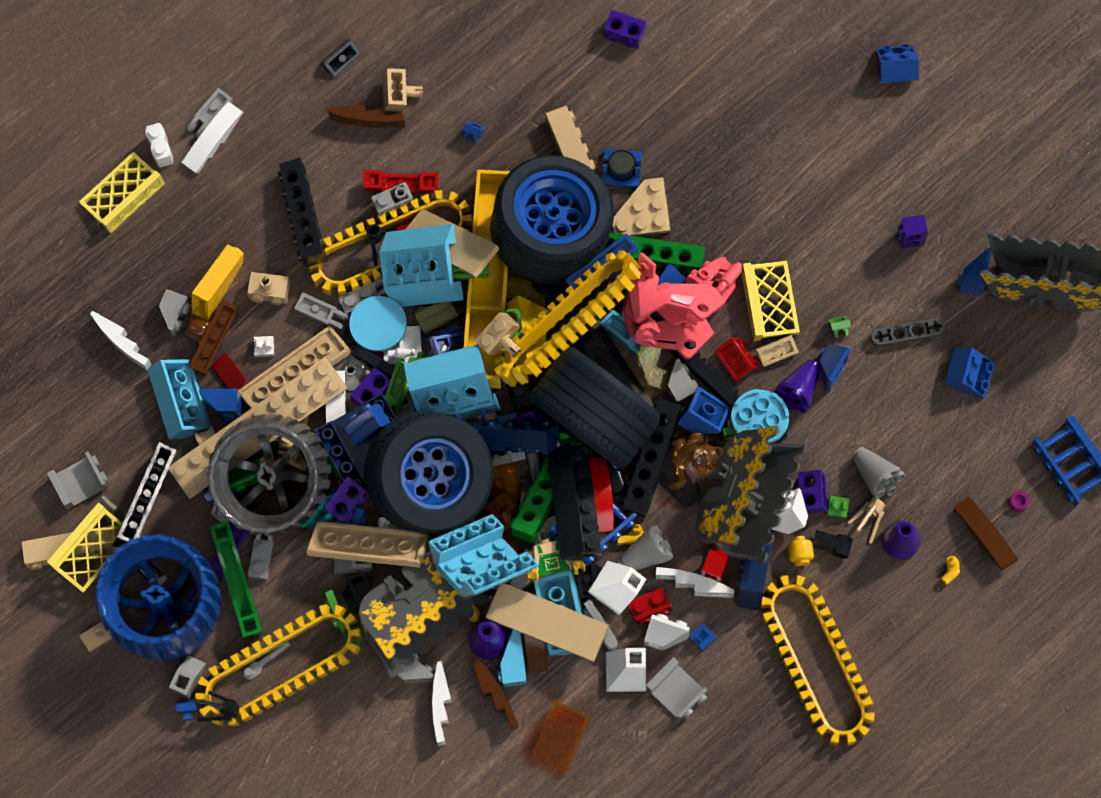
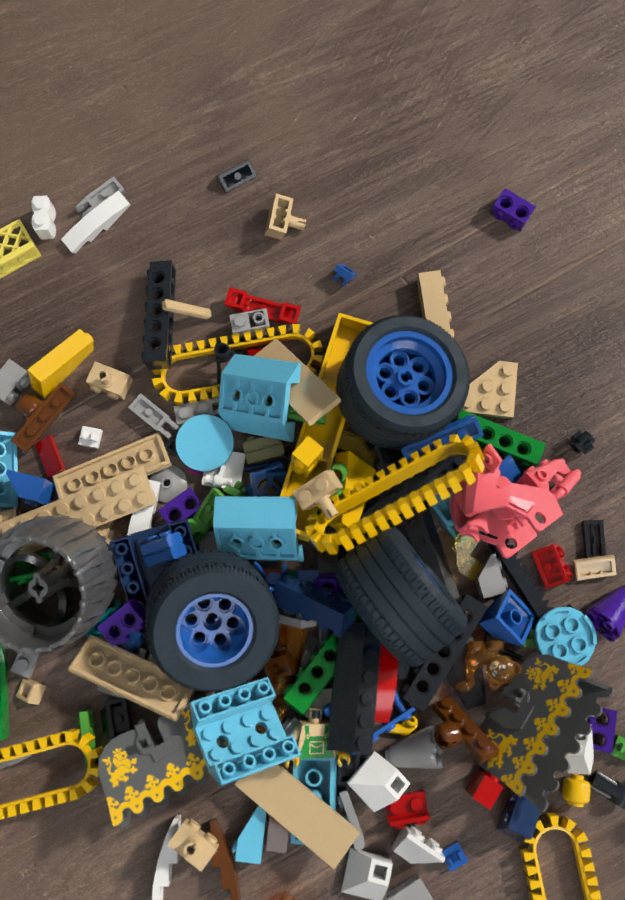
camera: 10 degrees right, 5 degrees up
reddish brown slope [328,104,405,128] -> none
black beam [351,345,395,380] -> none
light grey slope [397,652,434,683] -> none
dark purple cone [469,620,508,660] -> none
piece [602,149,642,189] -> none
white slope [656,567,734,598] -> none
light yellow fence [741,261,800,341] -> none
none -> tan slope [15,677,46,705]
none -> tan axle [162,299,212,319]
none -> tan brick [167,818,219,871]
none -> yellow brick [291,436,324,478]
none -> reddish brown plate [432,697,499,763]
none -> black gear [570,430,595,455]

